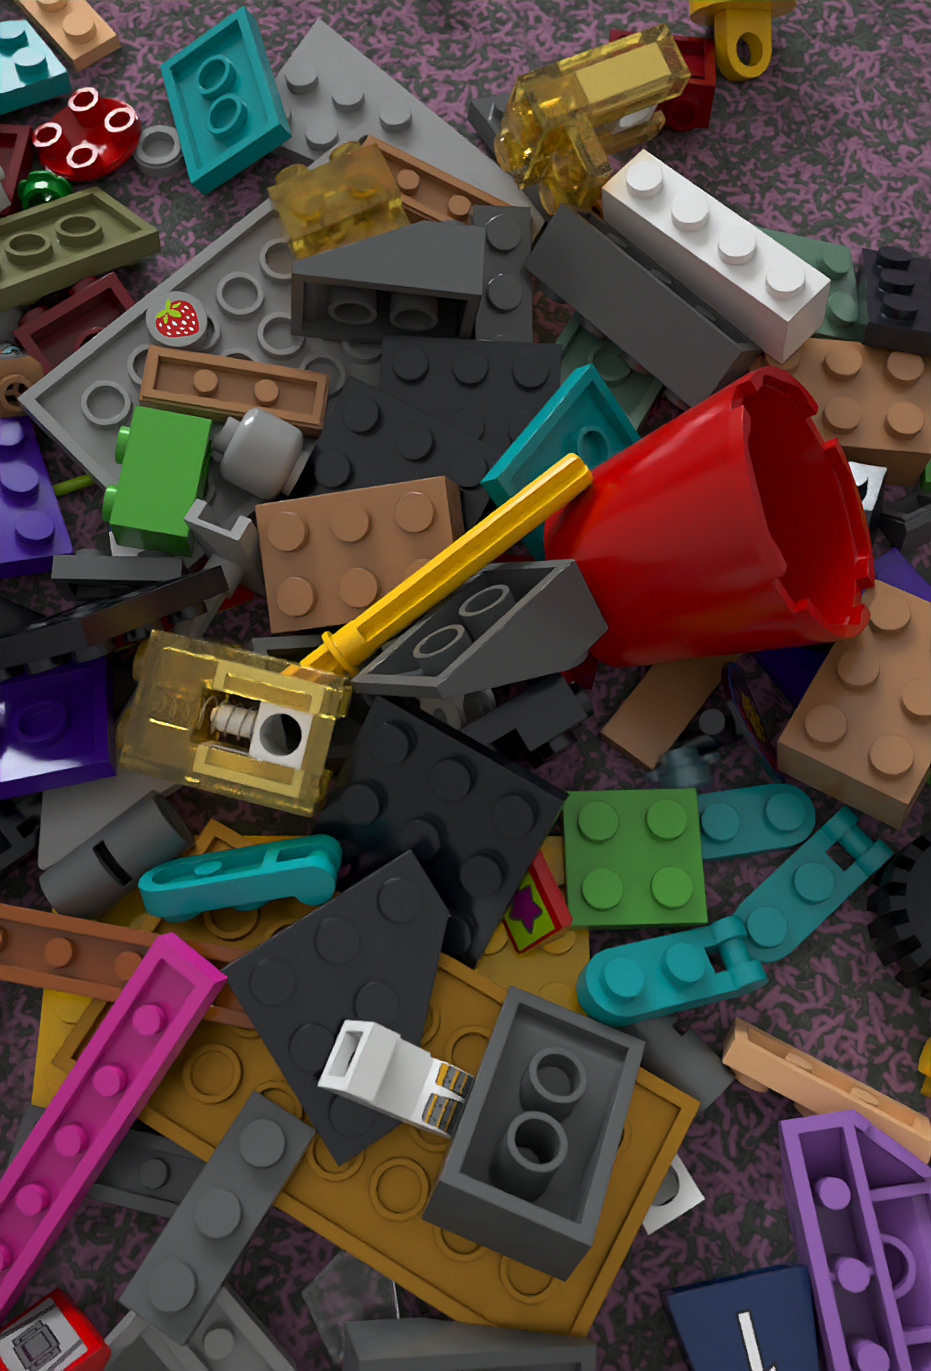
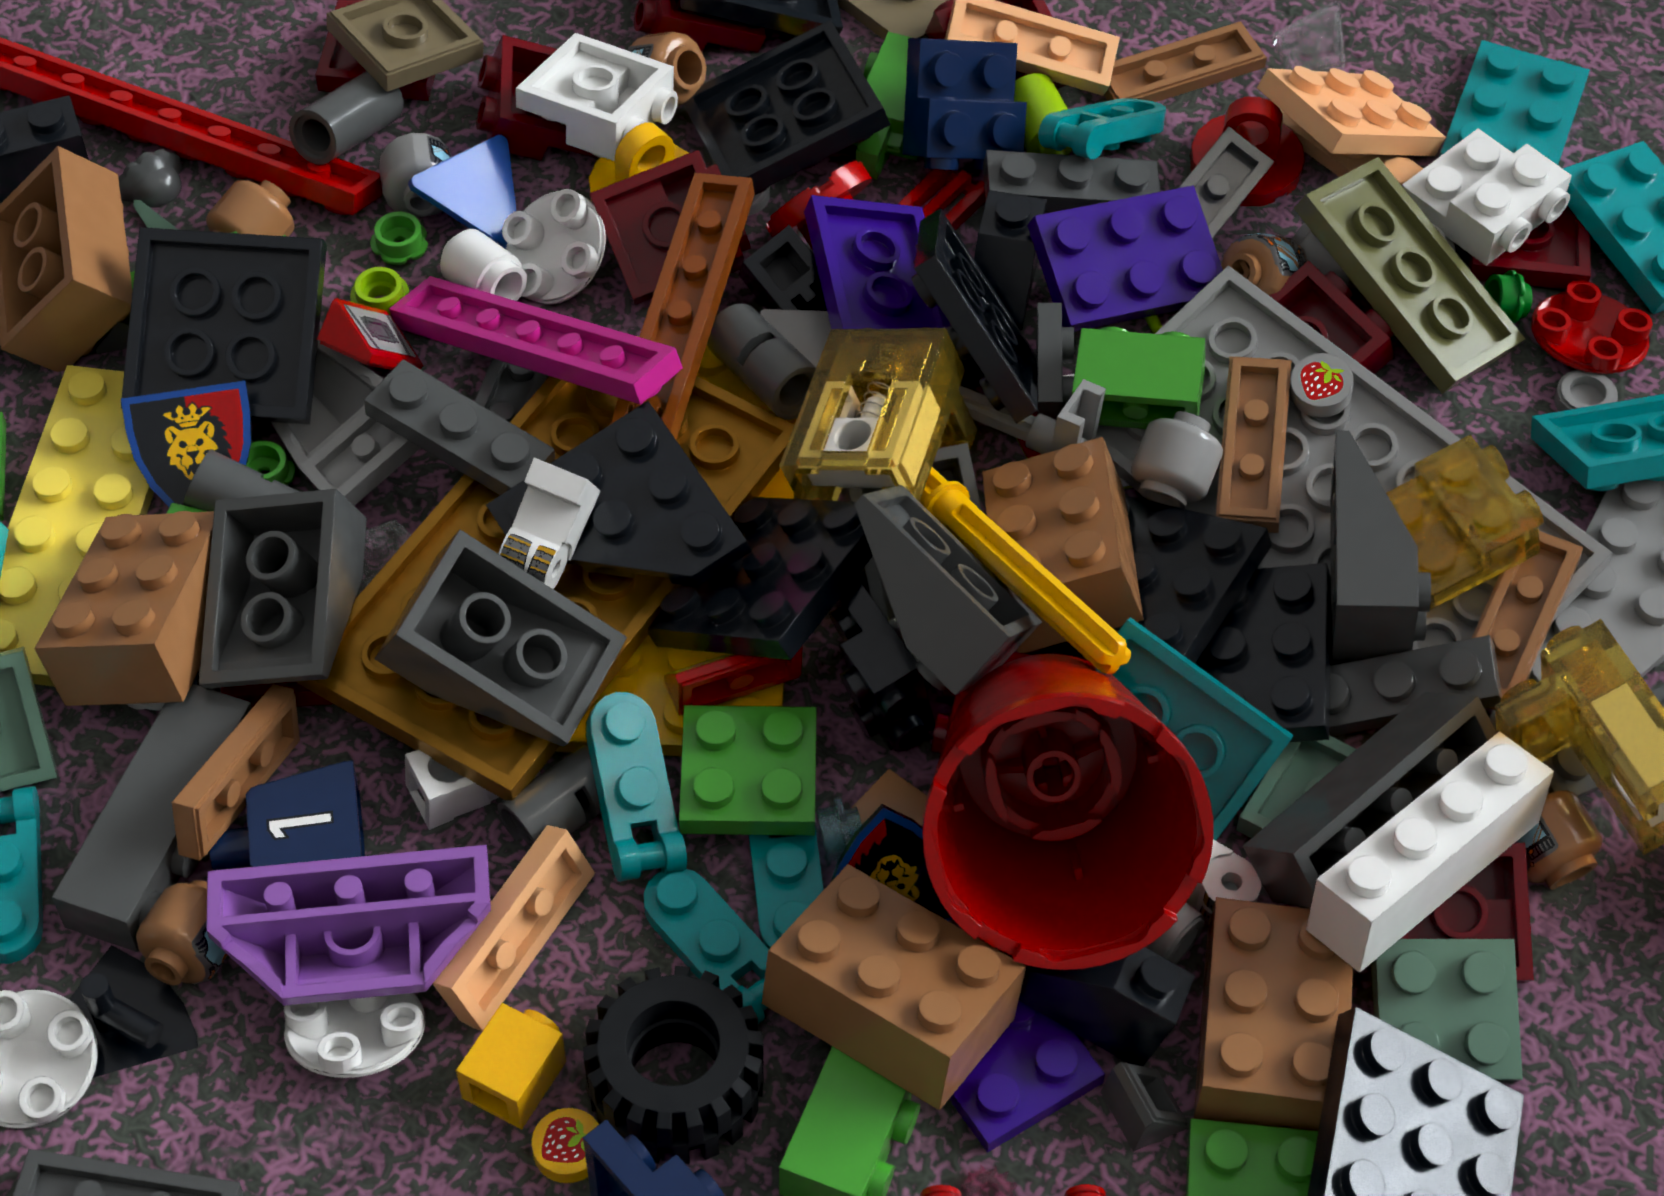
camera: 90 degrees right, 15 degrees down
teal plate [138,834,343,922] -> none

